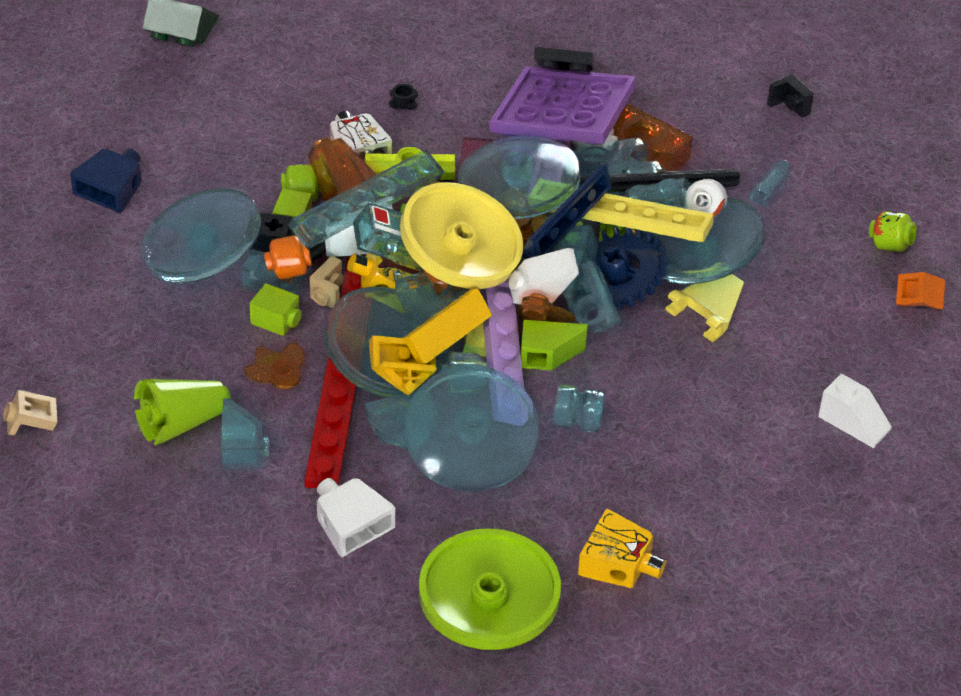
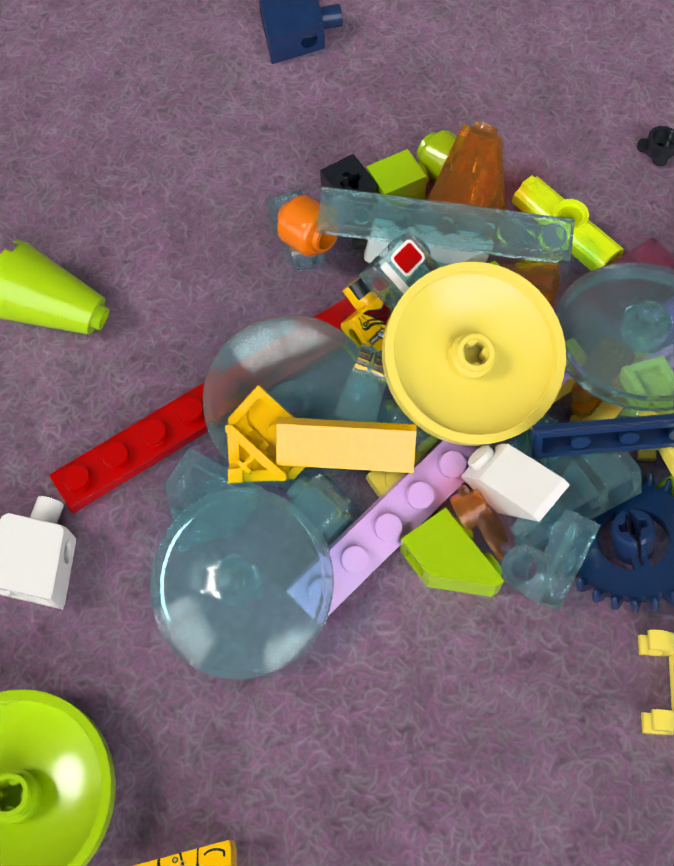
camera: 55 degrees right, 20 degrees up
clear light blue dish [141,188,261,283] -> none
clear light blue slope [221,398,270,469] -> none
clear orange plate [243,342,305,389] -> none
lime brick [249,283,302,336] -> none
tan bracket [310,256,343,310] -> none
white torso [330,111,392,174] -> none
clear light blue wheel [553,384,606,433] -> none

